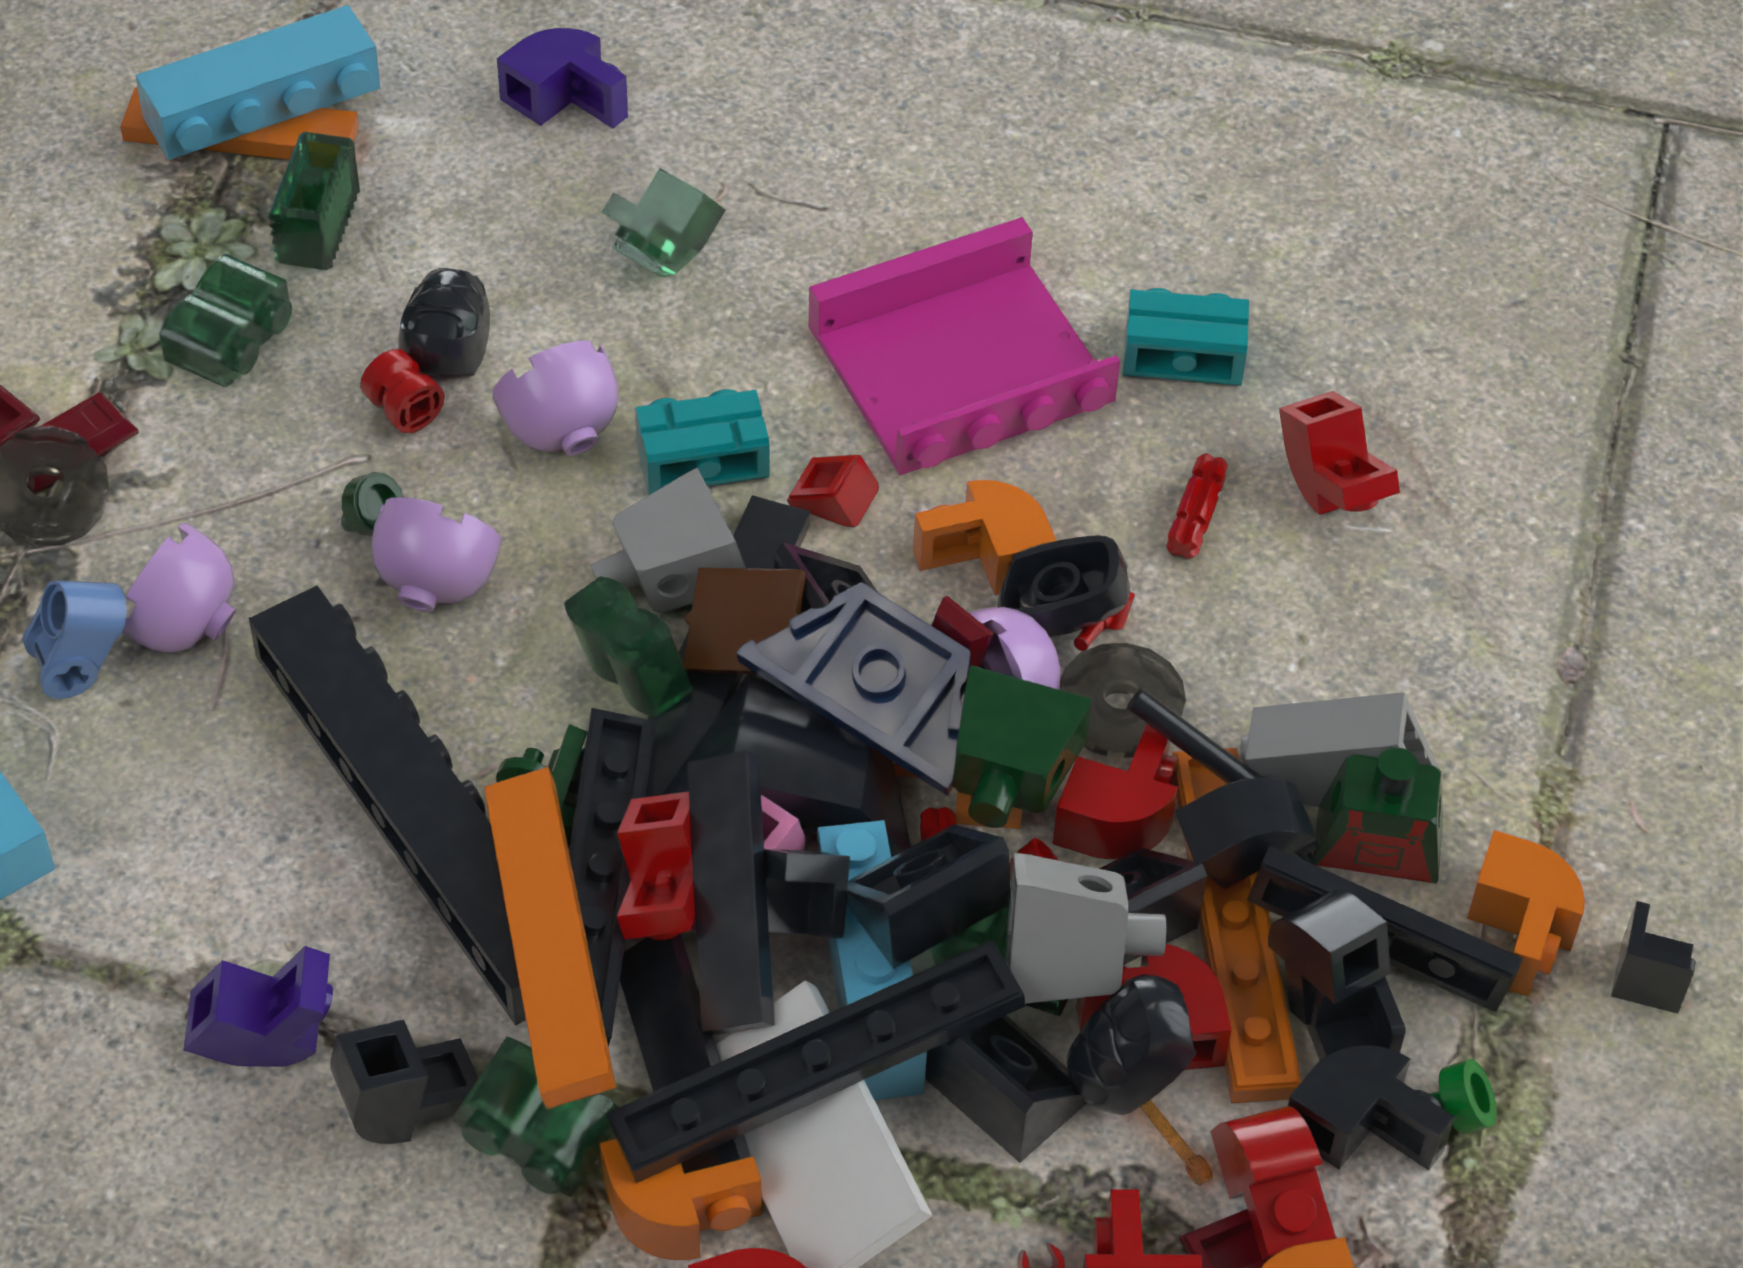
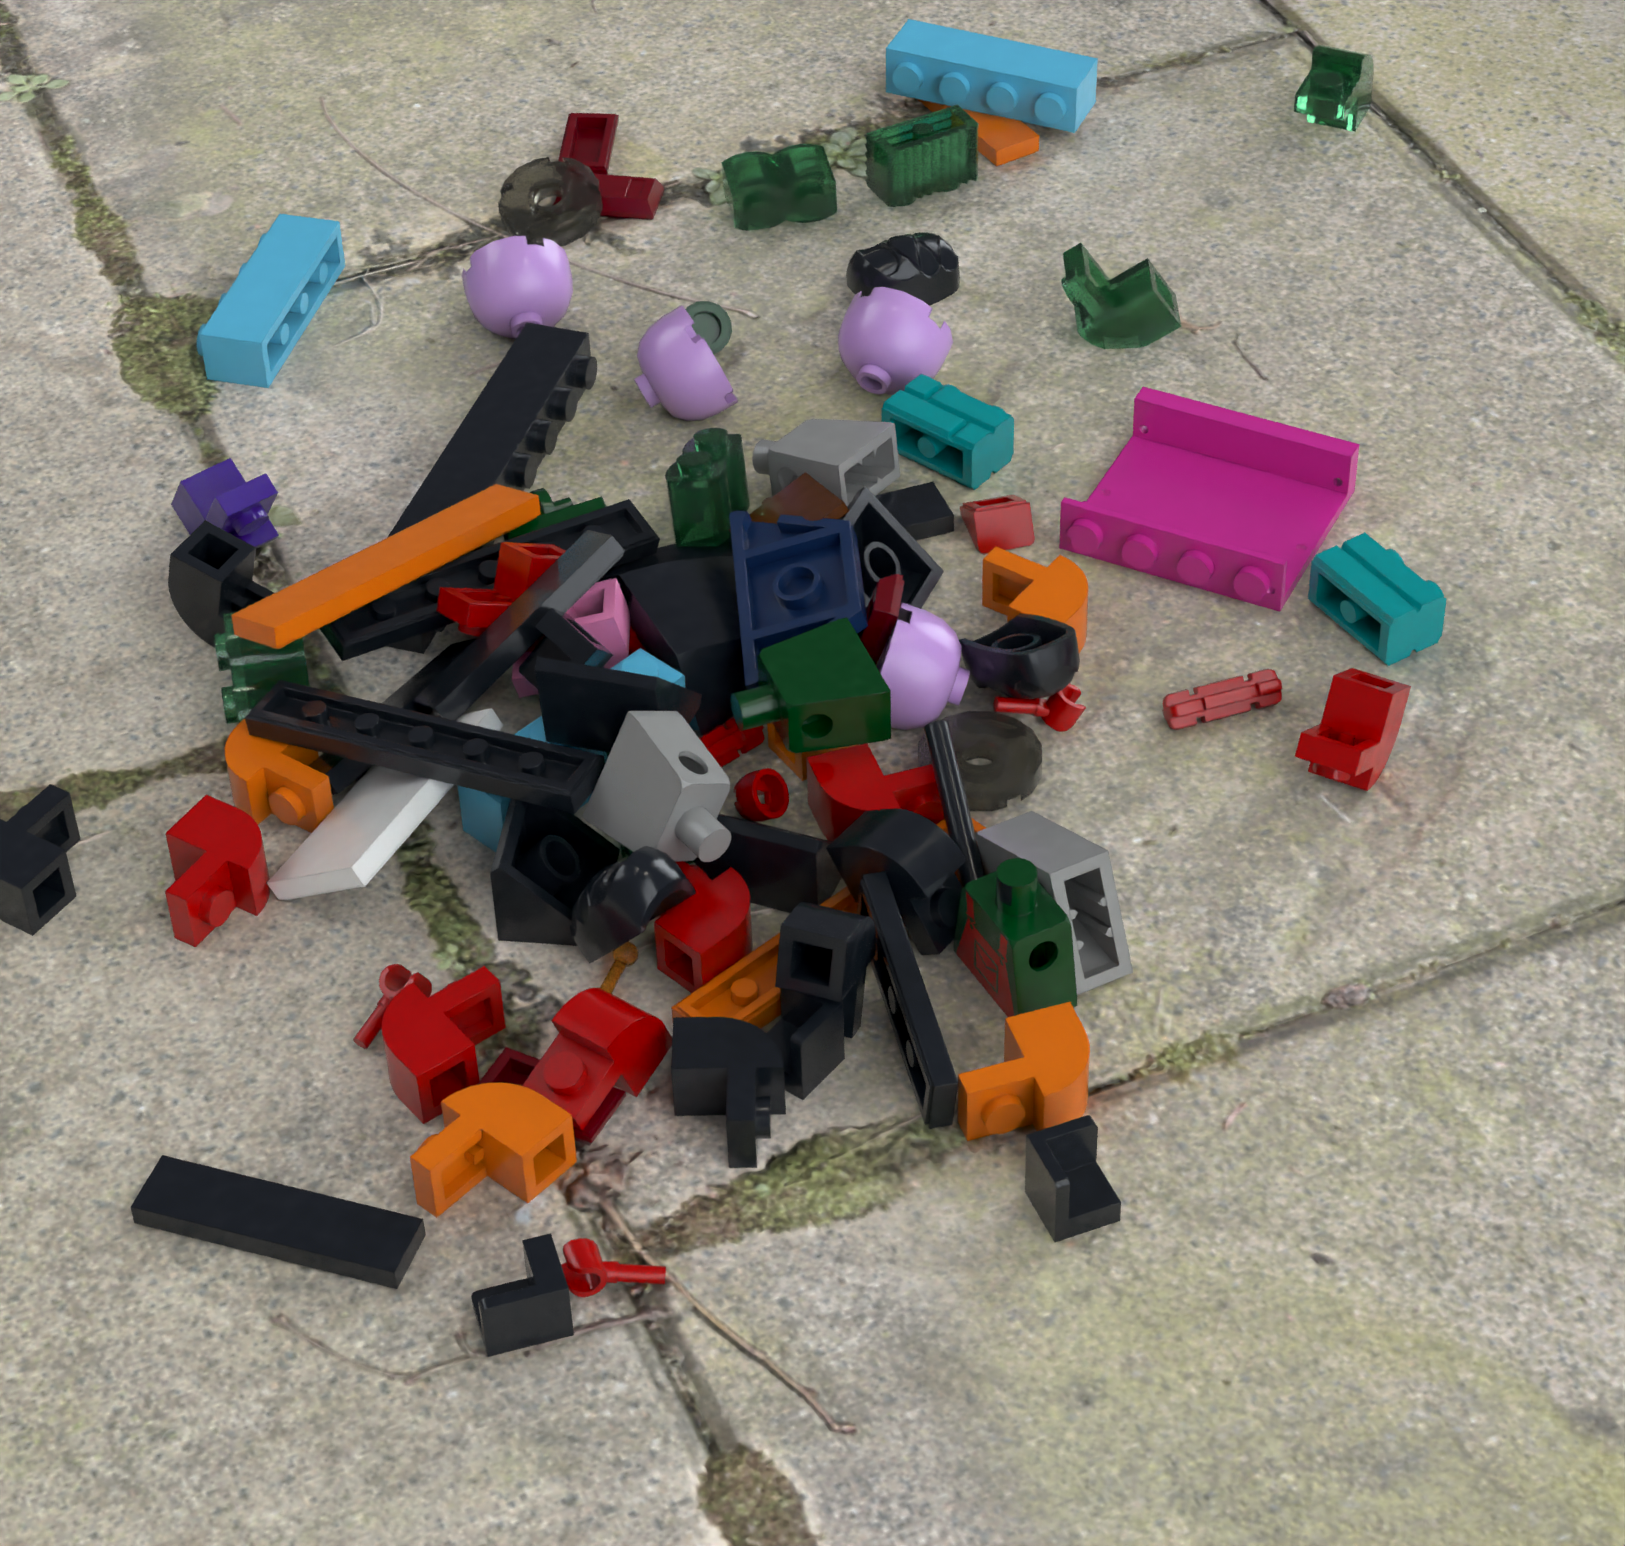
camera: 55 degrees right, 10 degrees down
medium blue piece [22,581,127,699] -> none
red wheel [360,349,445,433] -> none
dark purple brick [497,28,628,129] -> none
green tile [1429,1059,1497,1134] -> none

